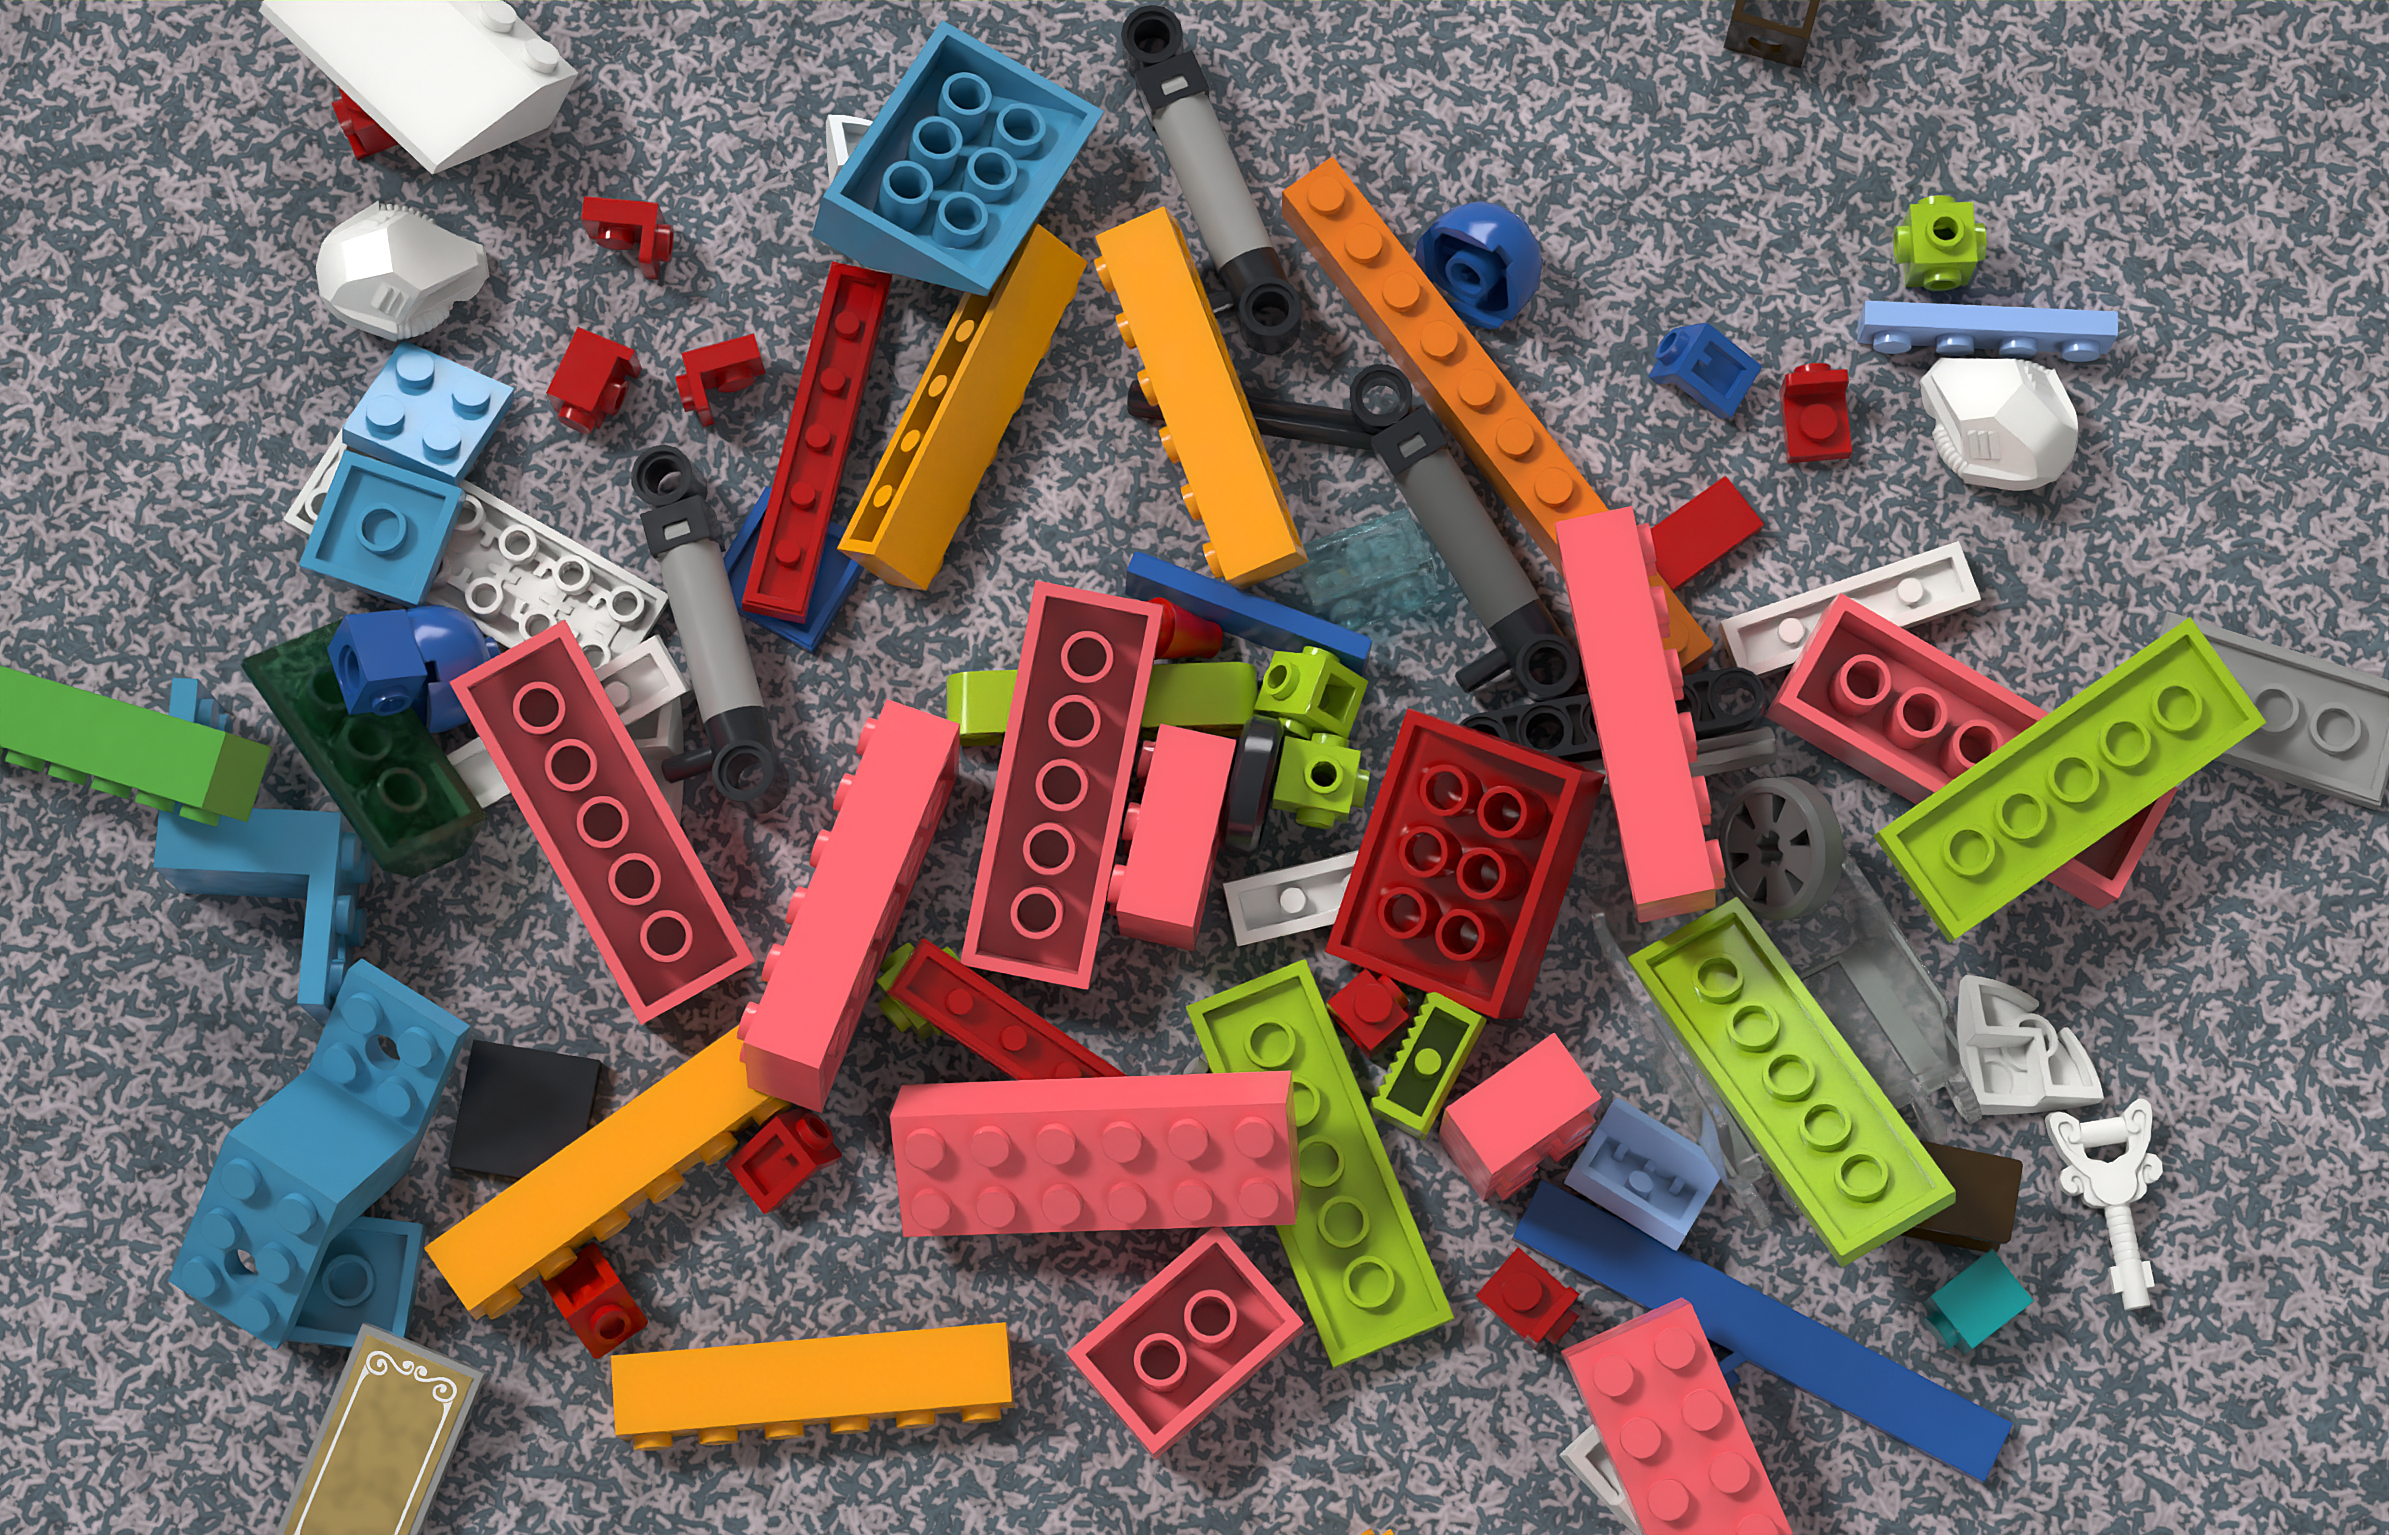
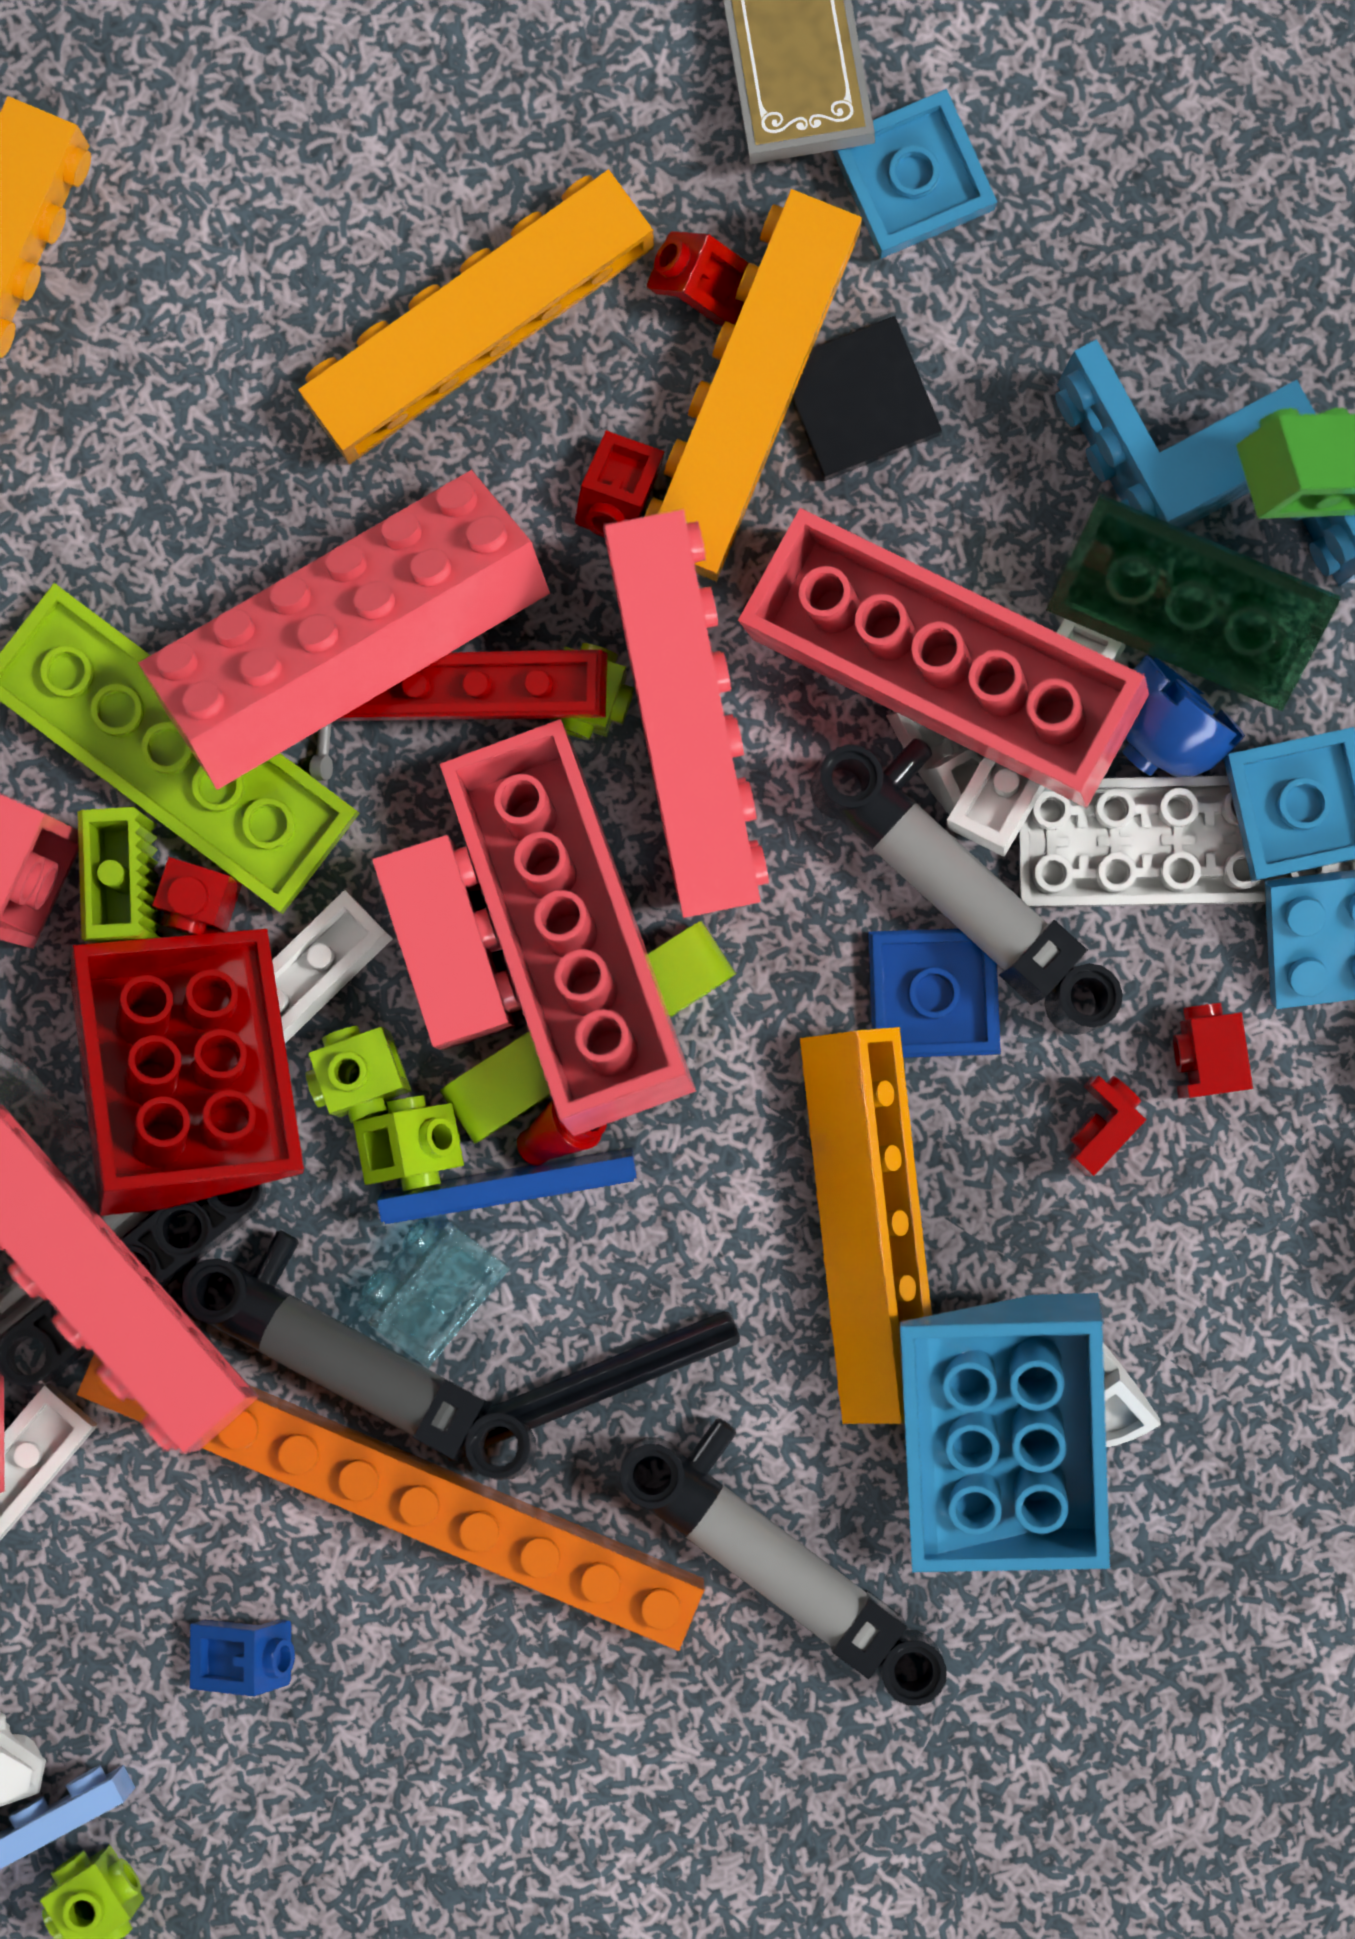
camera: 145 degrees right, 10 degrees up
dark azure bracket [168,958,471,1350] -> none
blue brick [327,609,428,716] -> none
red bracket [581,196,674,280] -> none
red tile [742,261,893,624] -> none
coral brick [1067,1227,1304,1461] -> none
light orange brick [1094,206,1309,590] -> none
black wheel [1220,714,1284,858] -> none
blue cylinder [1415,201,1543,329] -> none
red tile [1650,475,1764,593] -> none
red bracket [1779,363,1852,463] -> none

